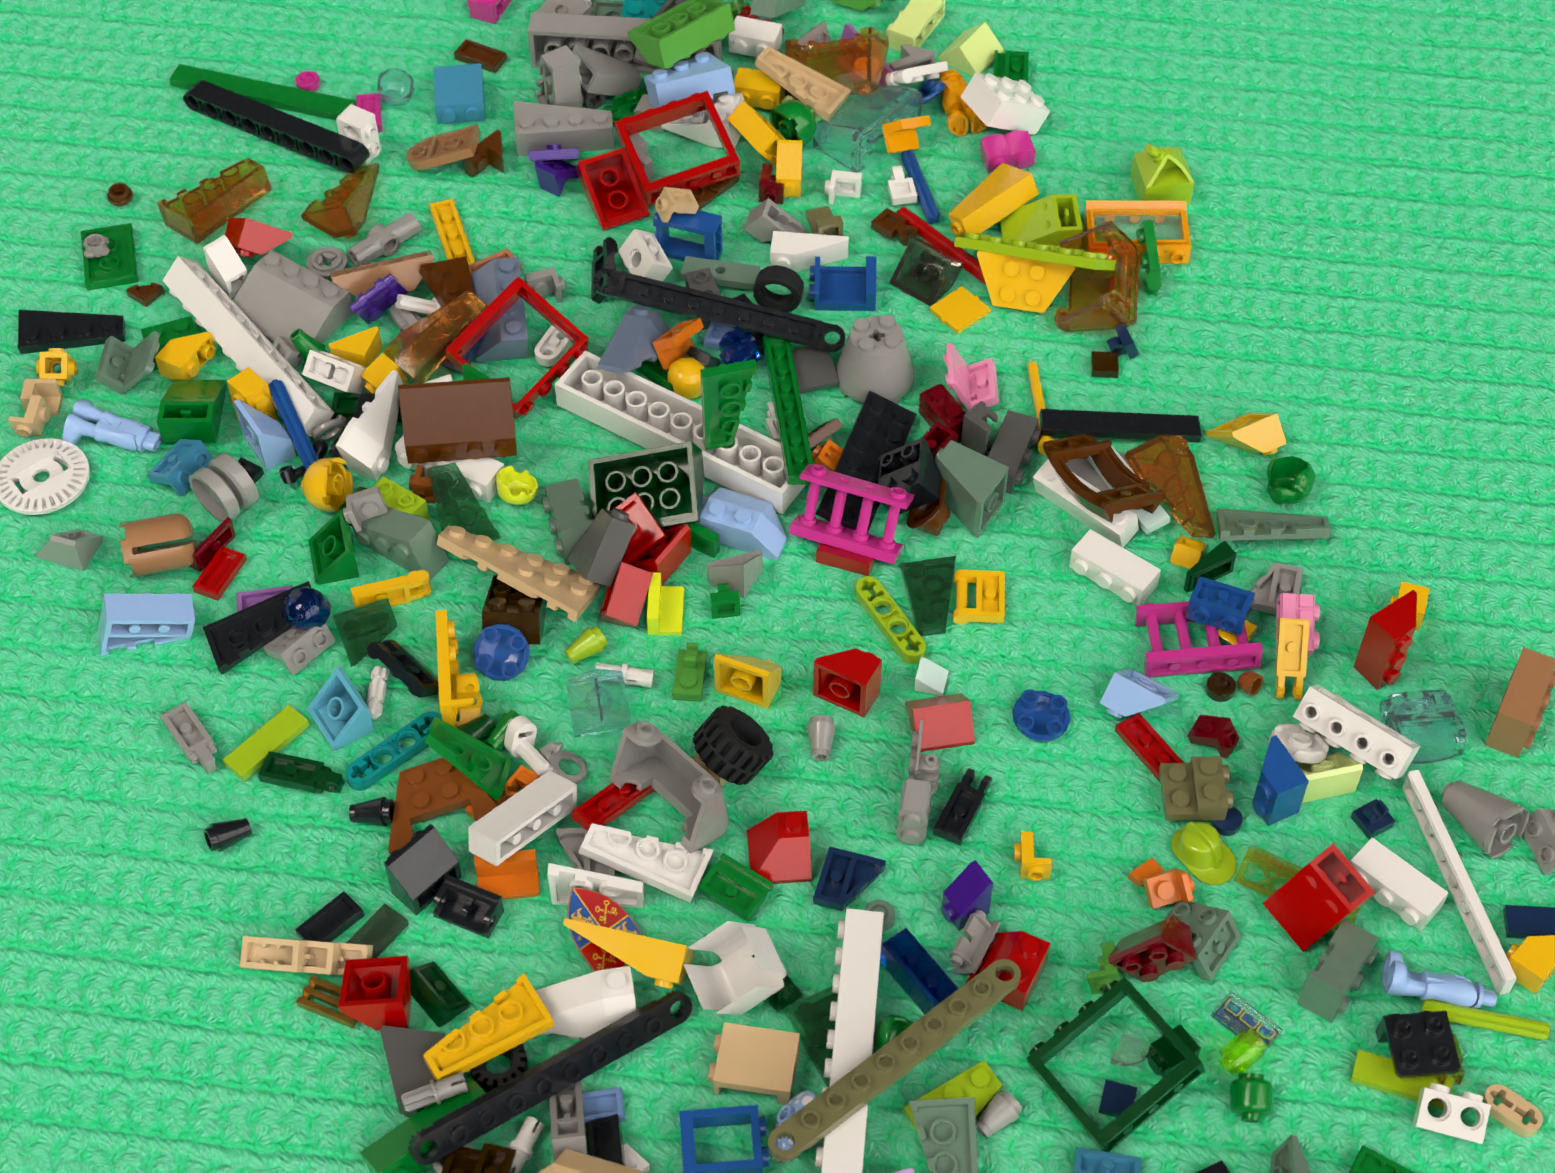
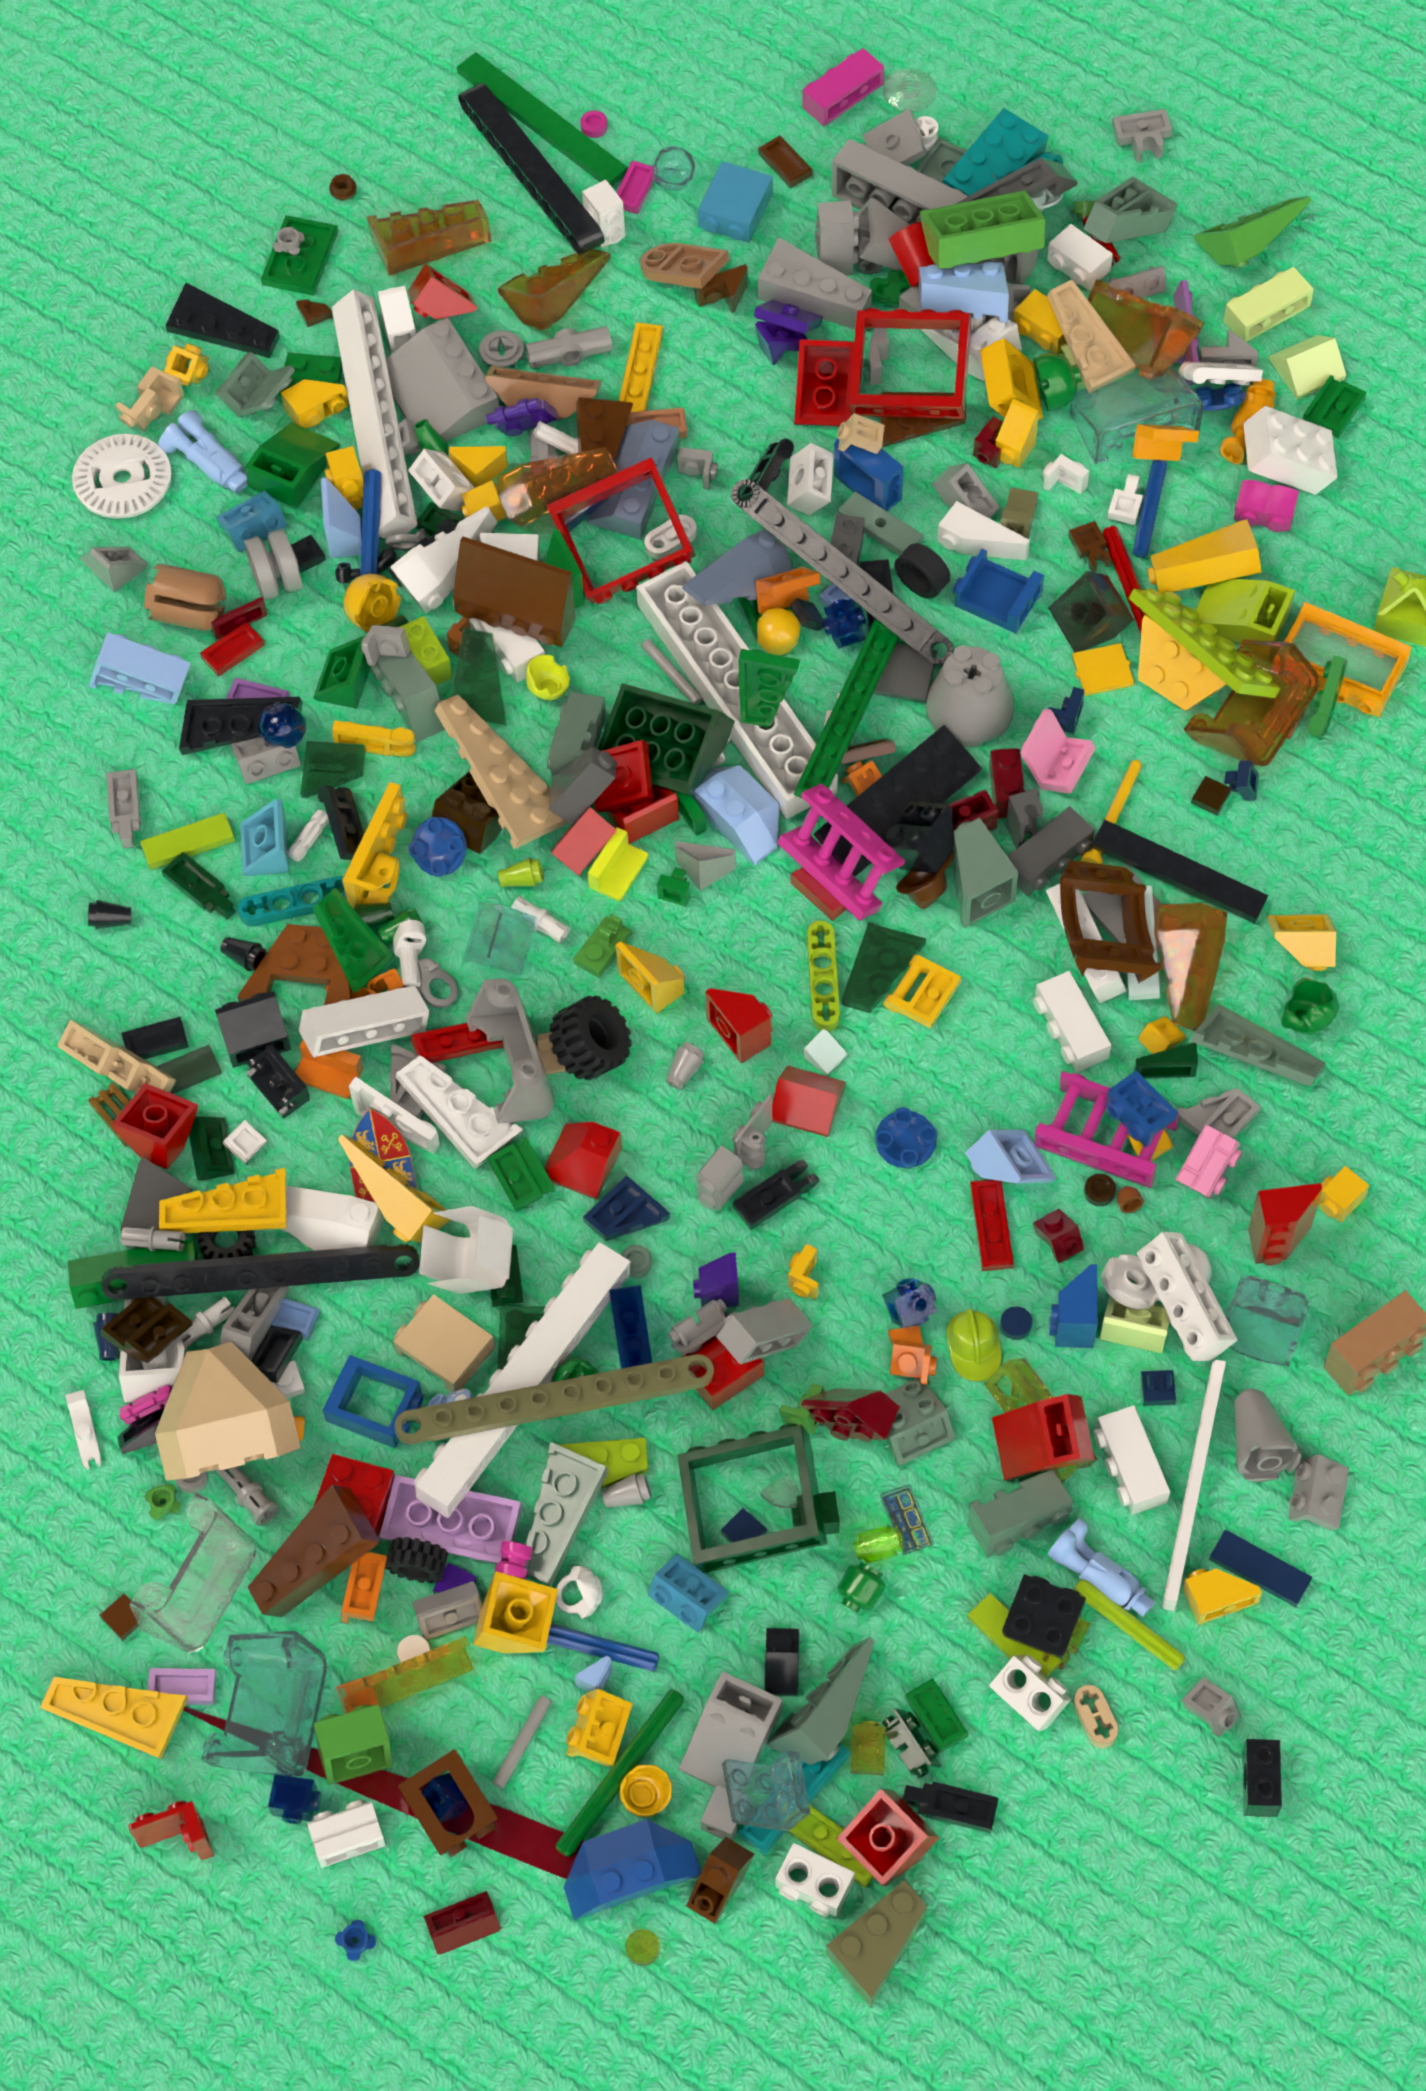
camera: 30 degrees right, 10 degrees up
olive plate [1159,757,1233,821] -> none
yellow hinge [1275,617,1310,700] -> none
none -> white tile [222,1120,267,1164]
none -> light grey bar [641,639,703,705]
none -> light grey brick [716,1298,813,1364]
none -> brick [882,1278,938,1328]
none -> red brick [888,221,936,288]
none -> dark blue bracket [1048,687,1085,734]

